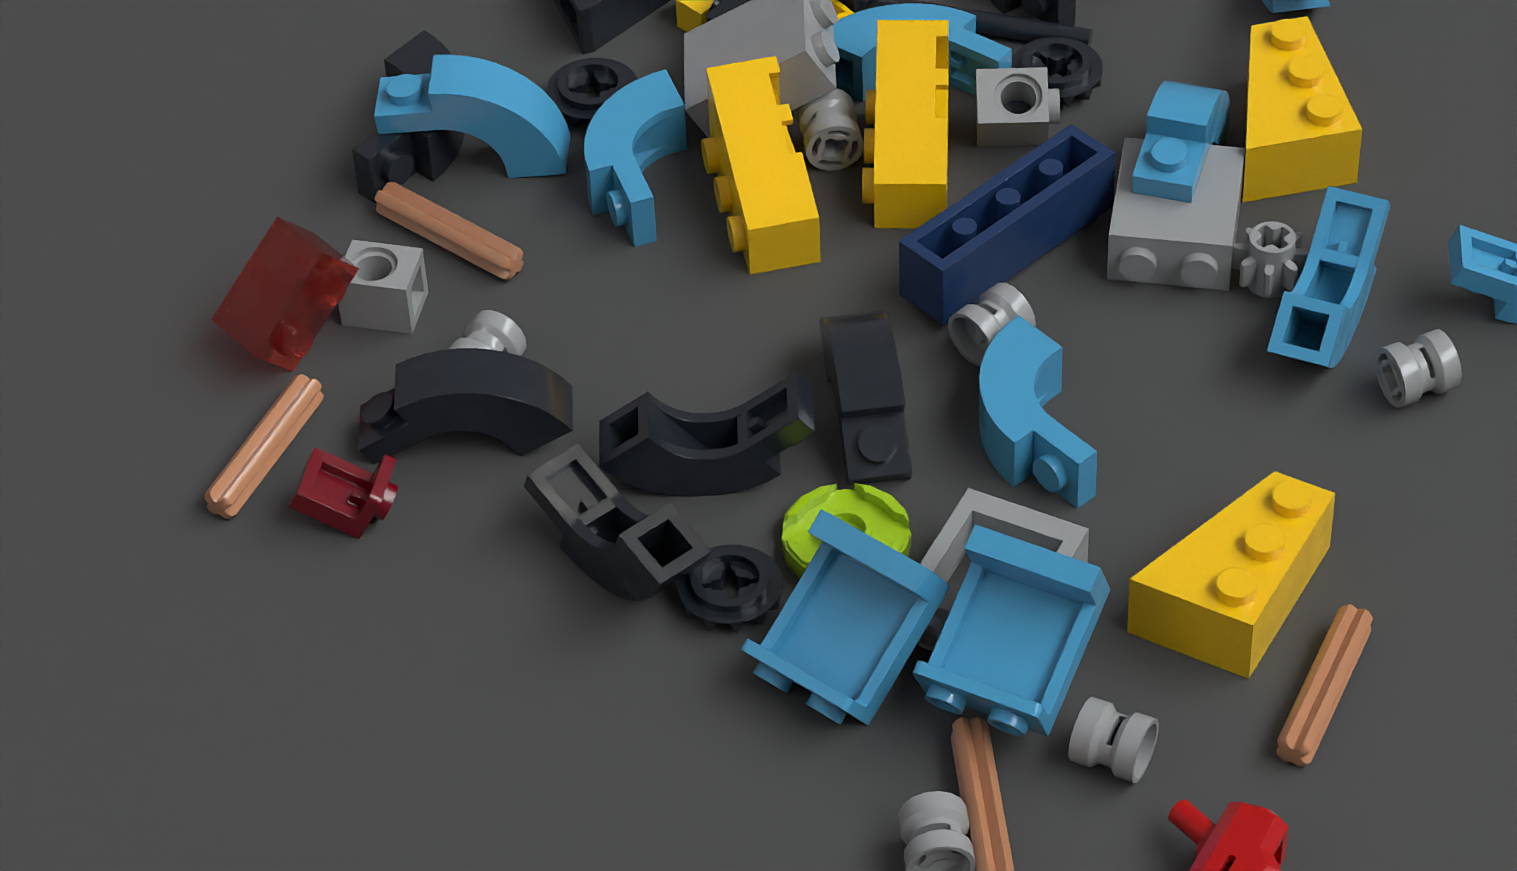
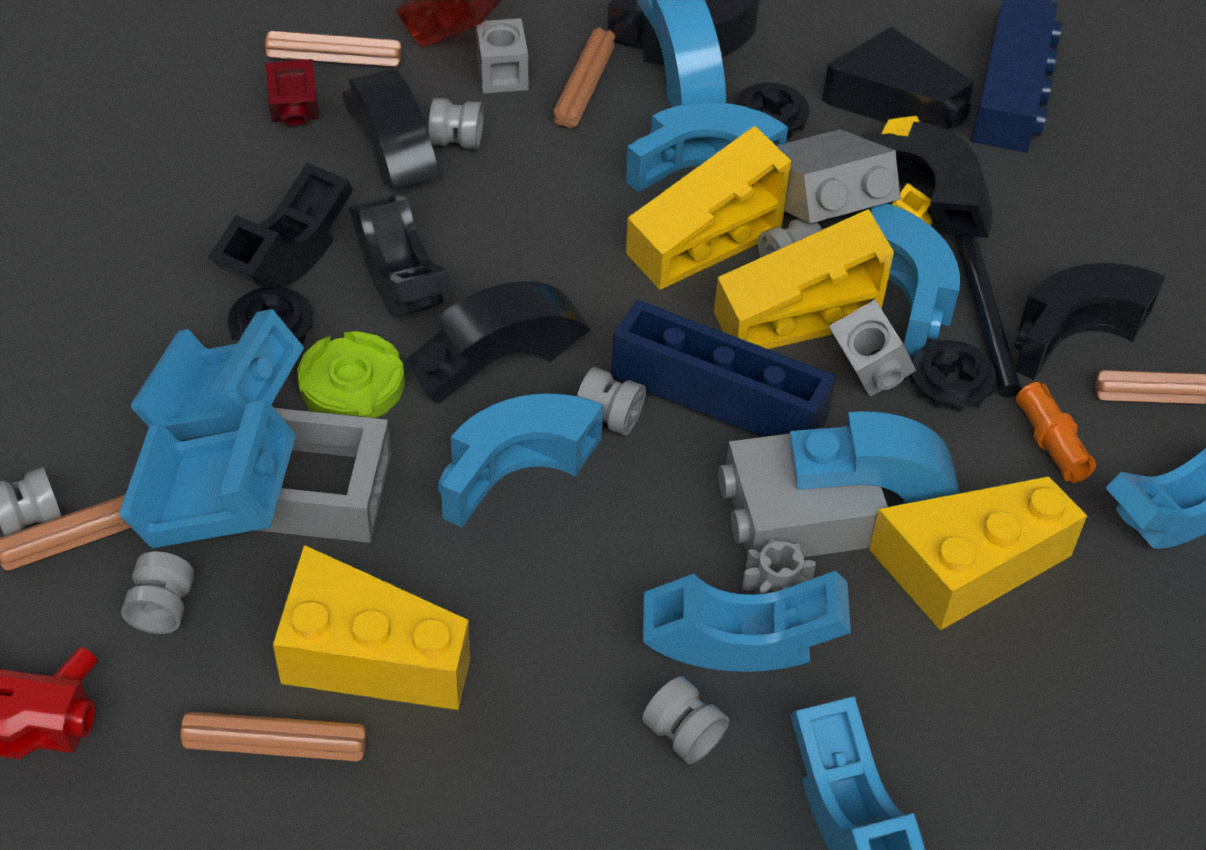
camera: 65 degrees right, 5 degrees up
none -> orange pin [1016,382,1097,483]

